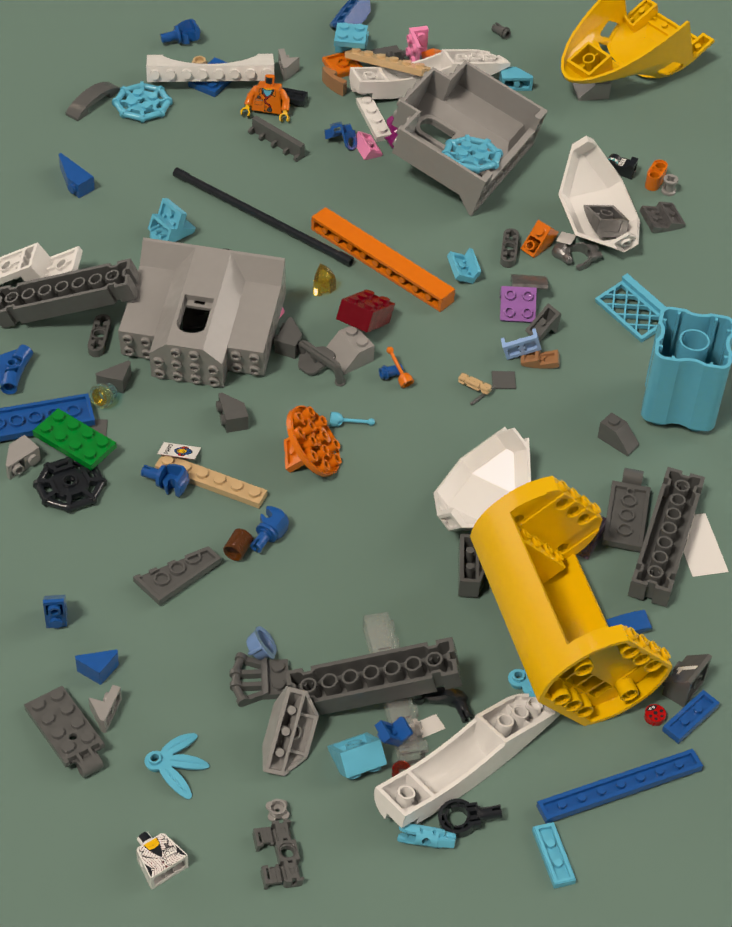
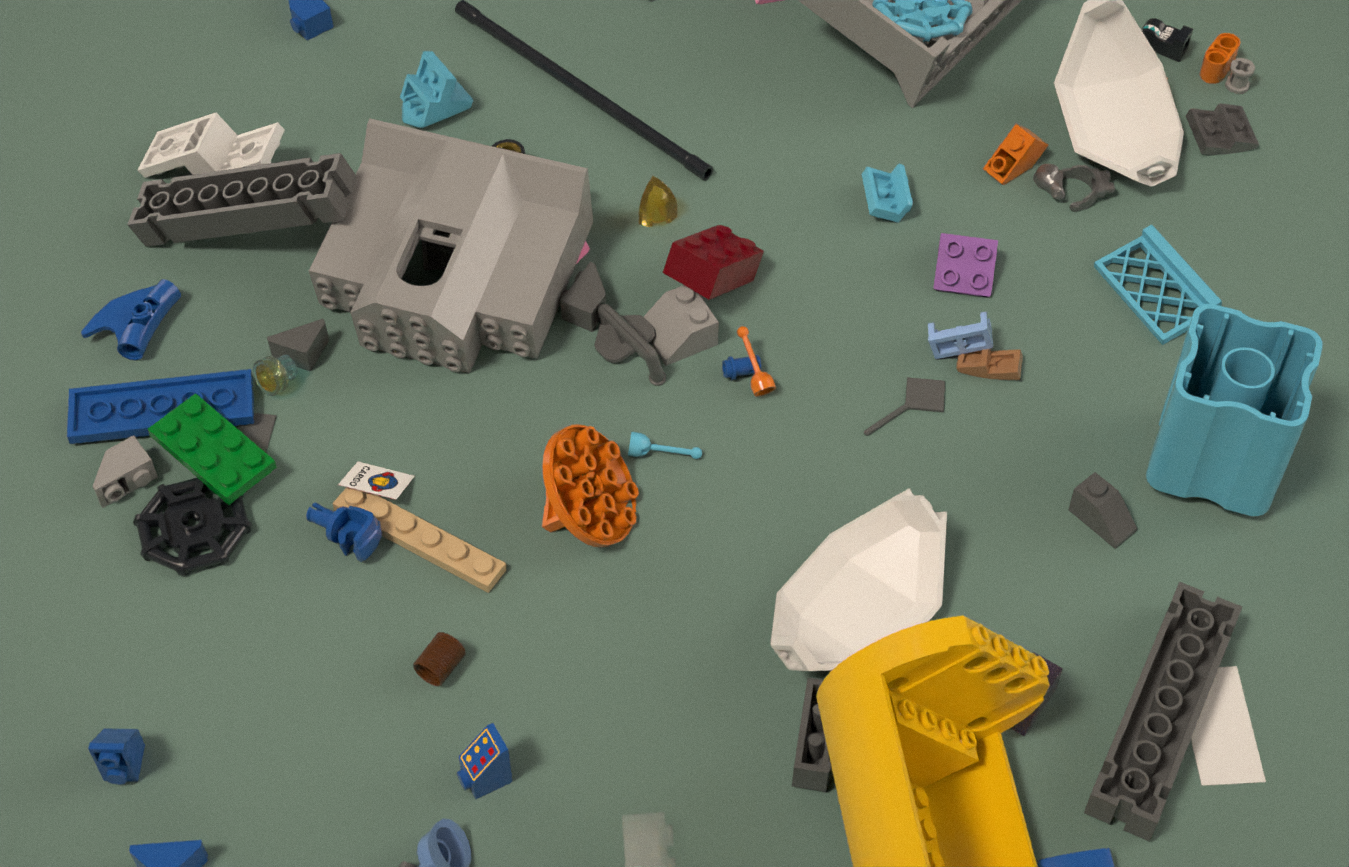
camera: 10 degrees right, 5 degrees up
dark grey beam [88,314,111,357] -> none
dark grey wing [133,546,221,605] -> none
dark grey slope [216,393,249,433] -> none
blue piece [250,506,289,553] -> none
orange brick [311,207,455,312] -> none
tan axle [458,373,492,395] -> none
dark grey beam [500,228,519,268] -> none
flat silver slope [510,274,548,289] -> none
dark grey slope [525,303,562,342] -> none
white sticker [556,232,576,245] -> none
flat silver slope [583,205,629,239] -> none
dark grey hinge [602,468,651,552] -> none
none -> blue slope [456,723,513,799]

